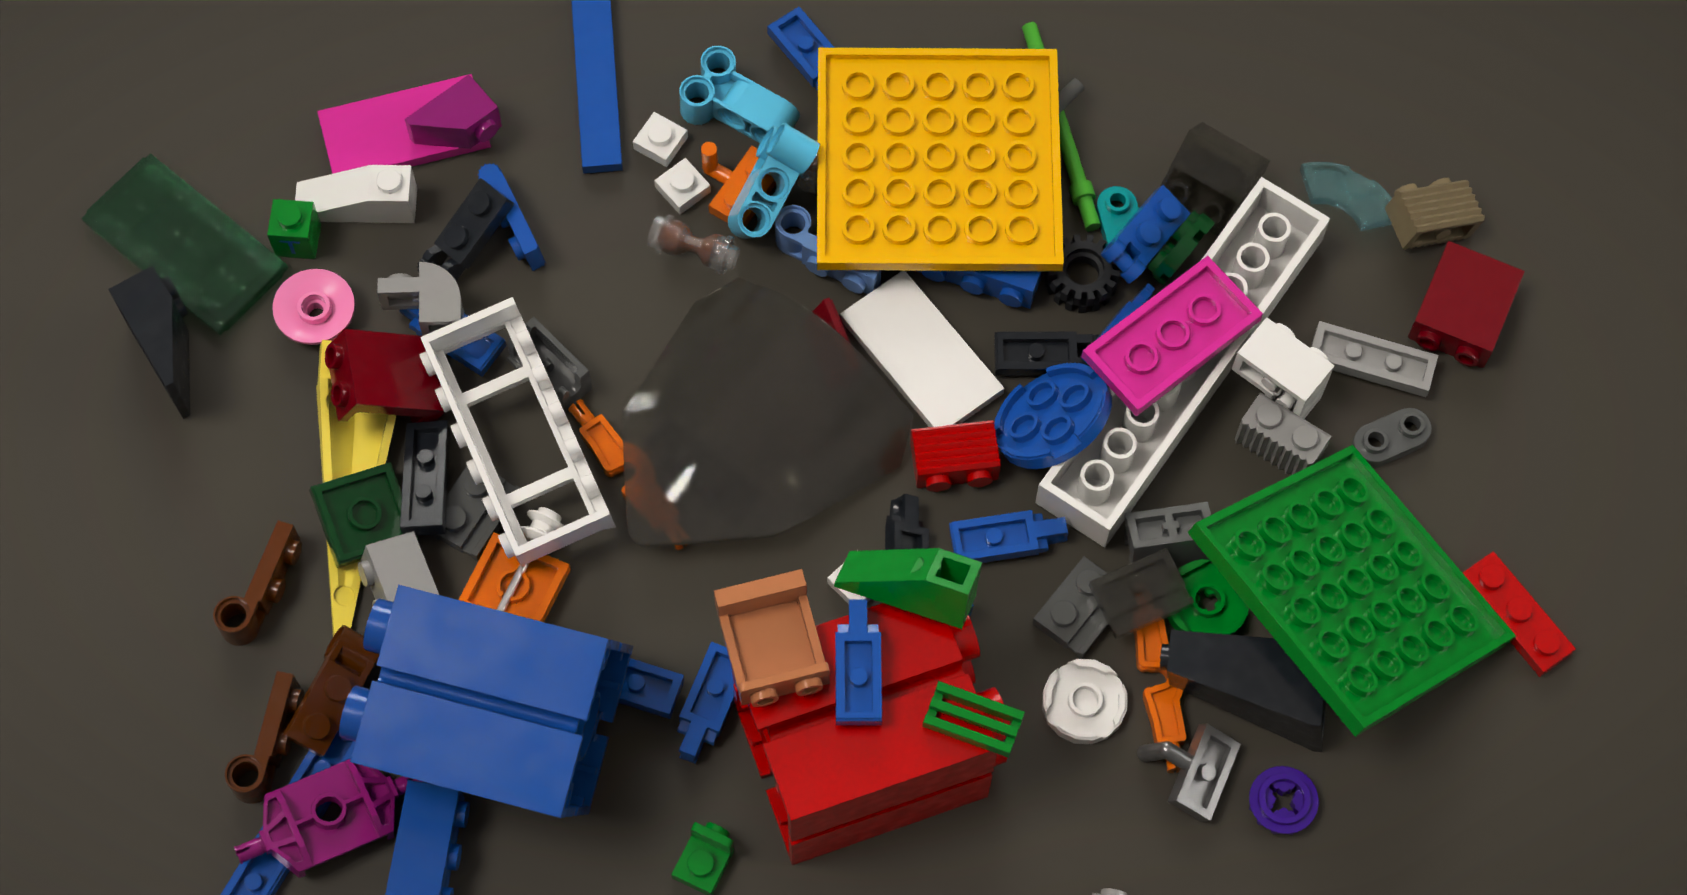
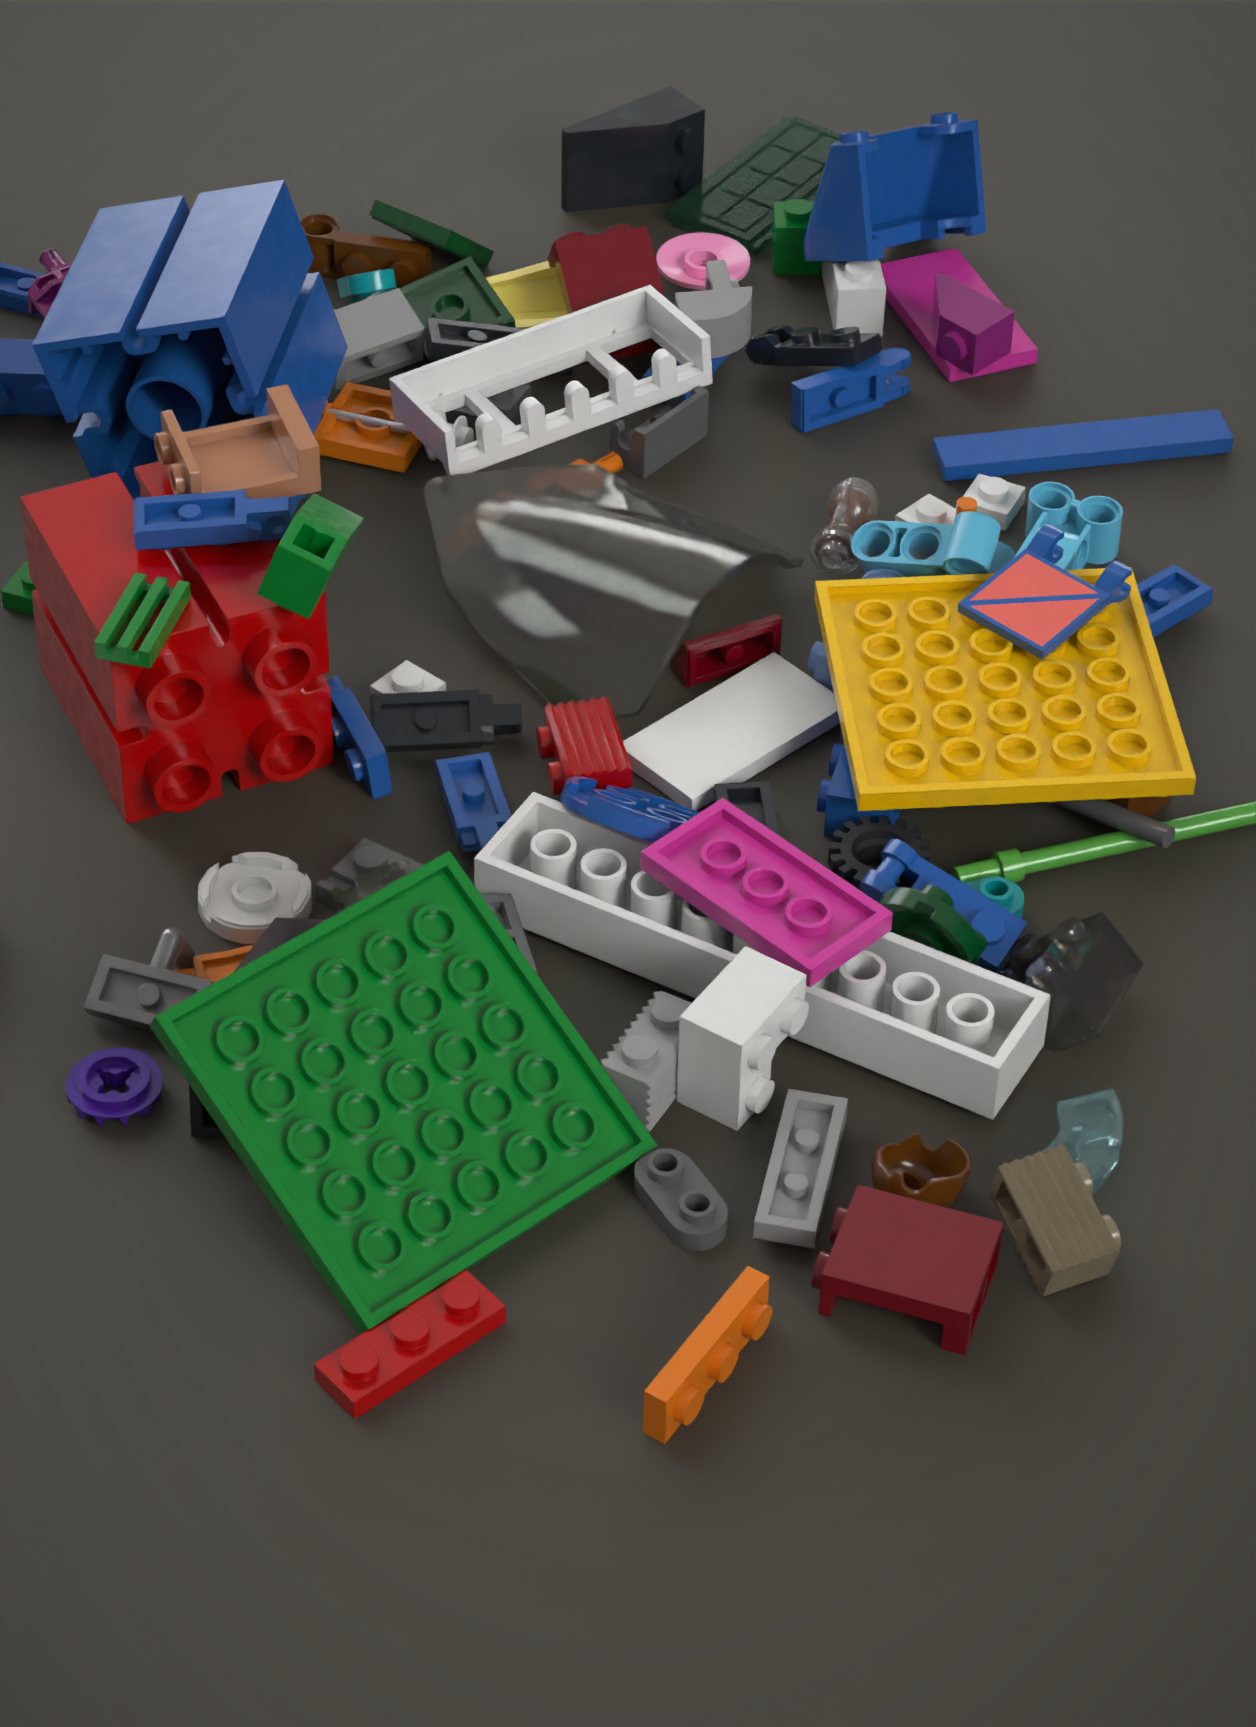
camera: 85 degrees right, 25 degrees down
none -> teal plate [337,269,397,304]
none -> dark green tile [369,199,494,267]
none -> orange plate [643,1266,773,1444]
none -> blue windscreen [803,112,987,261]
none -> reddish brown hair [870,1133,972,1208]
none -> flag [958,524,1132,660]

